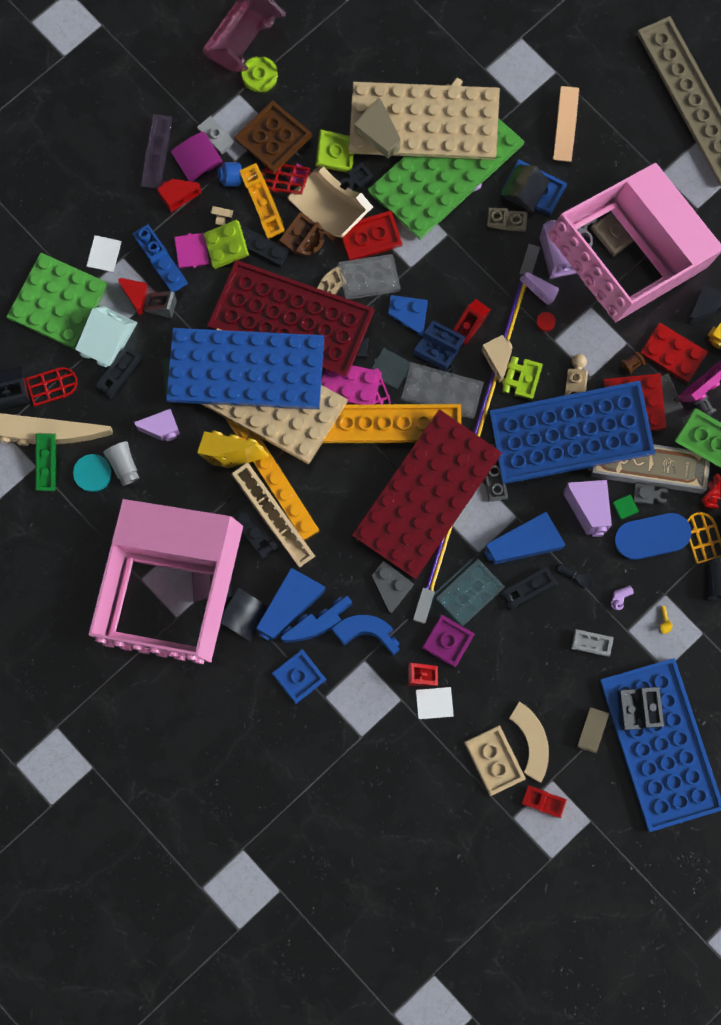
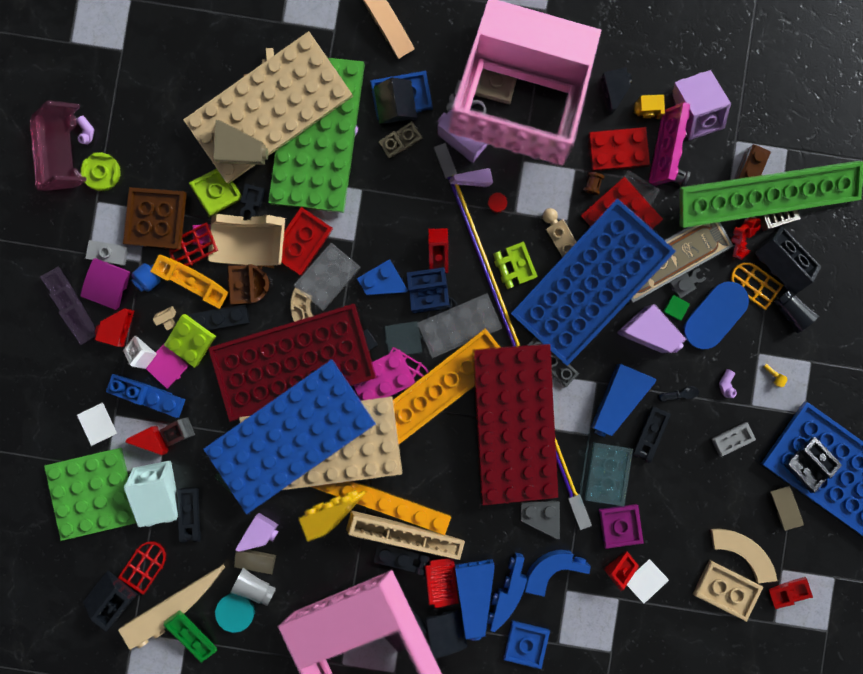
camera: 35 degrees left, 10 degrees up
tan slope [481,335,512,382] -> none
none -> lavender arm [76,116,94,145]
none -> white slope [123,336,157,369]
none -> dark tan slope [234,550,276,575]
none -> red window [425,557,459,608]

